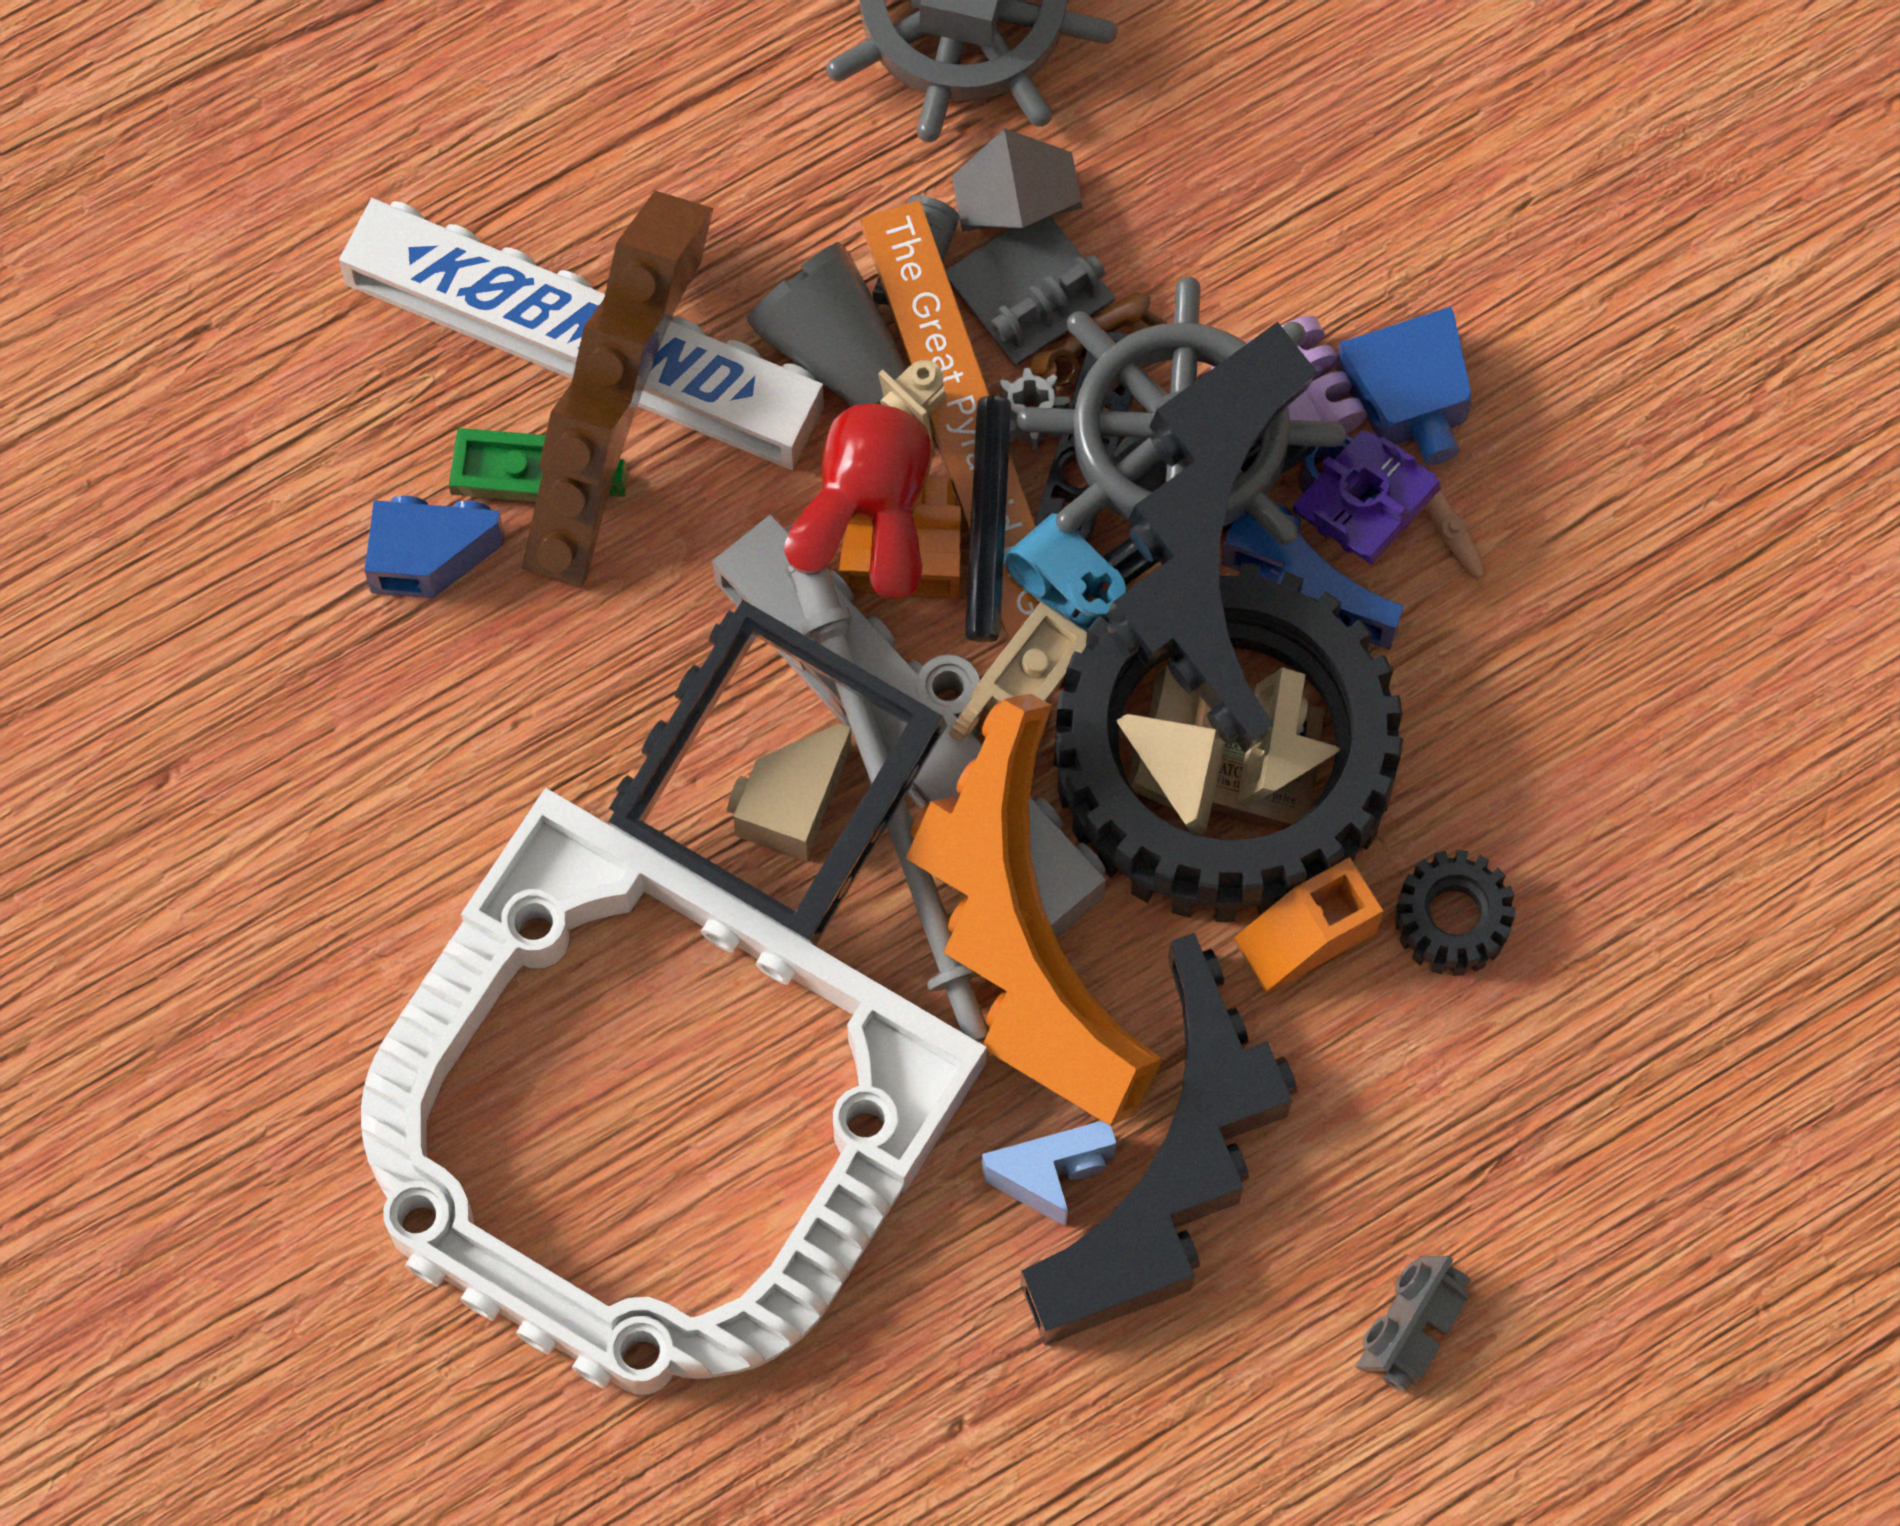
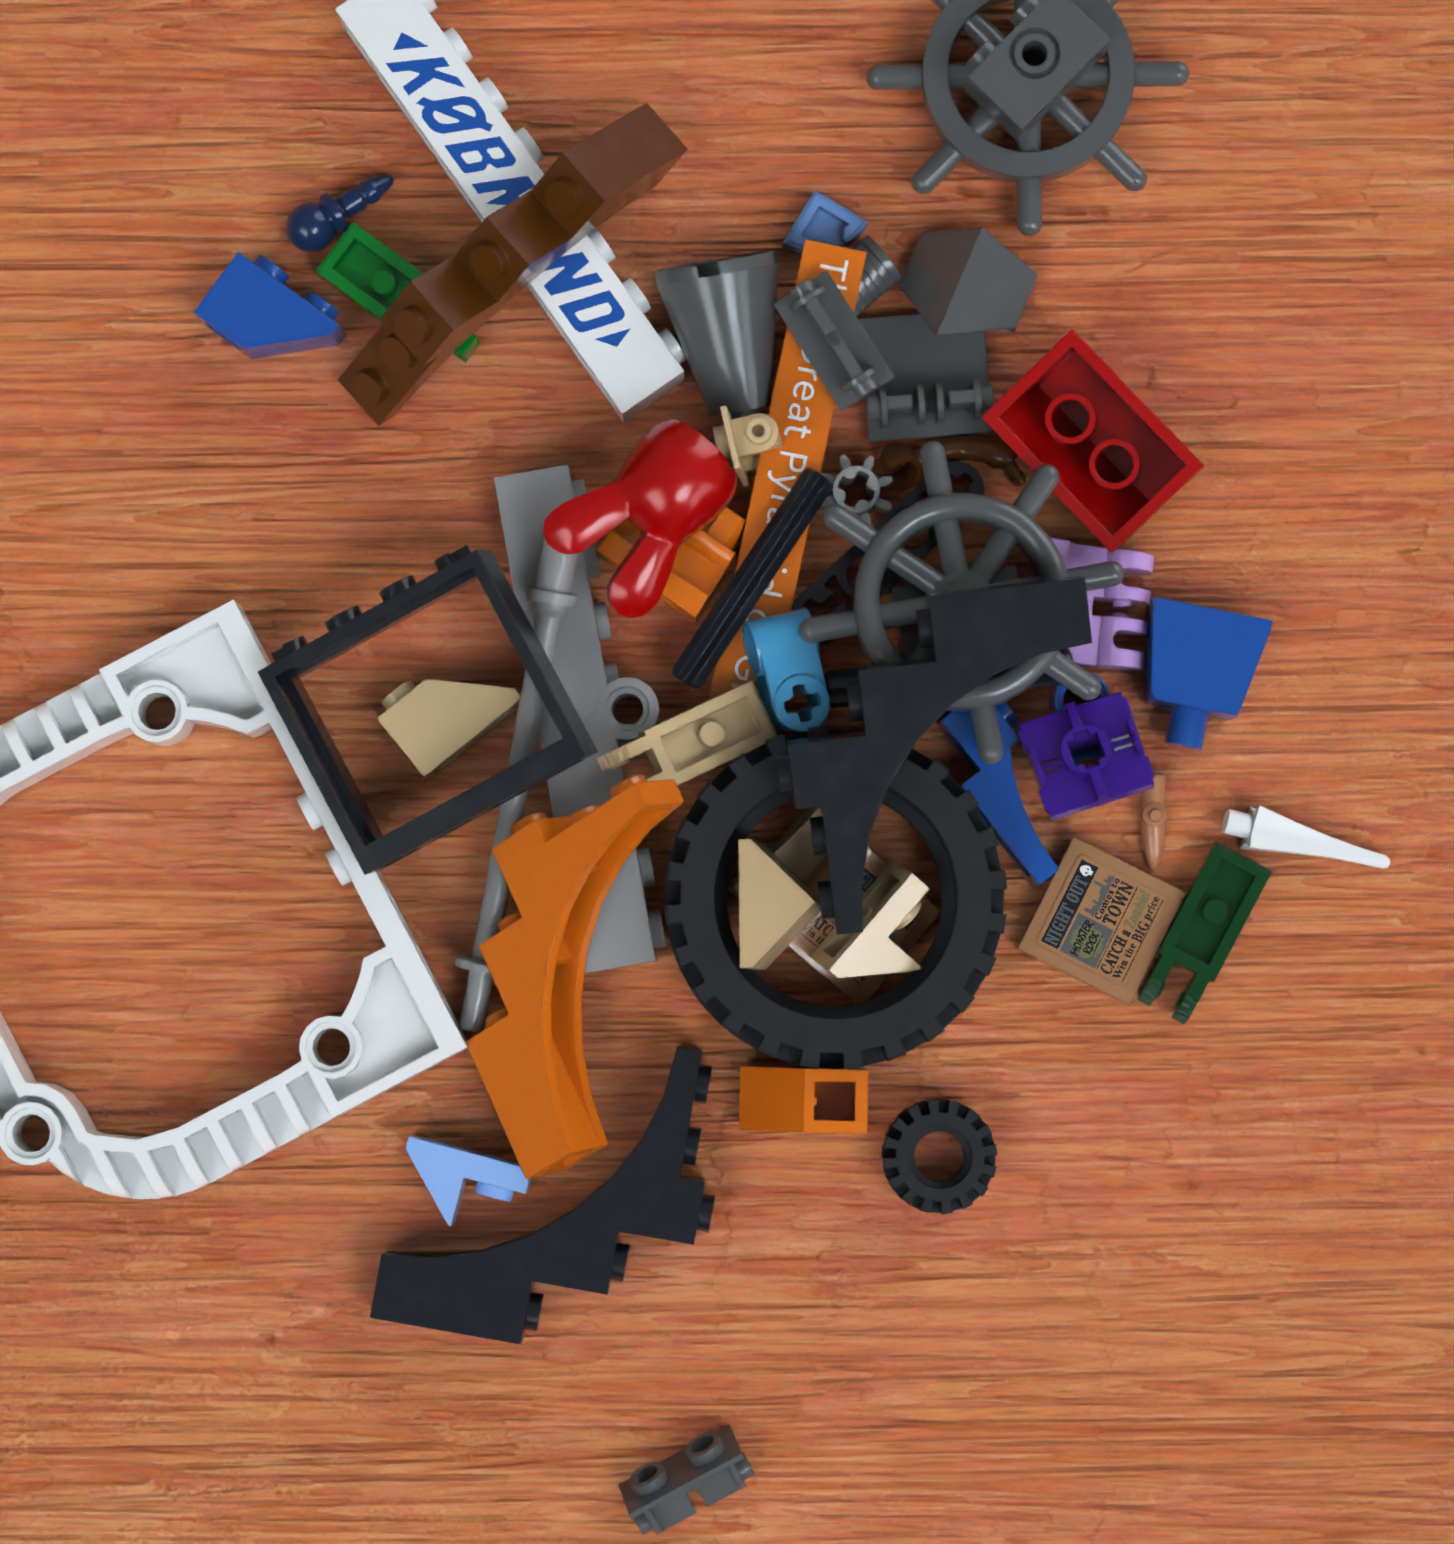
camera: 30 degrees right, 15 degrees up
none -> dark blue bar [286,174,394,252]
none -> dark grey hinge [773,270,895,411]
none -> medium blue tile [783,190,868,254]
none -> red slope [981,329,1204,553]
none -> medium nougat tile [1016,836,1186,1005]
none -> dark green hinge [1137,842,1272,1024]
none -> white piece [1221,805,1390,869]

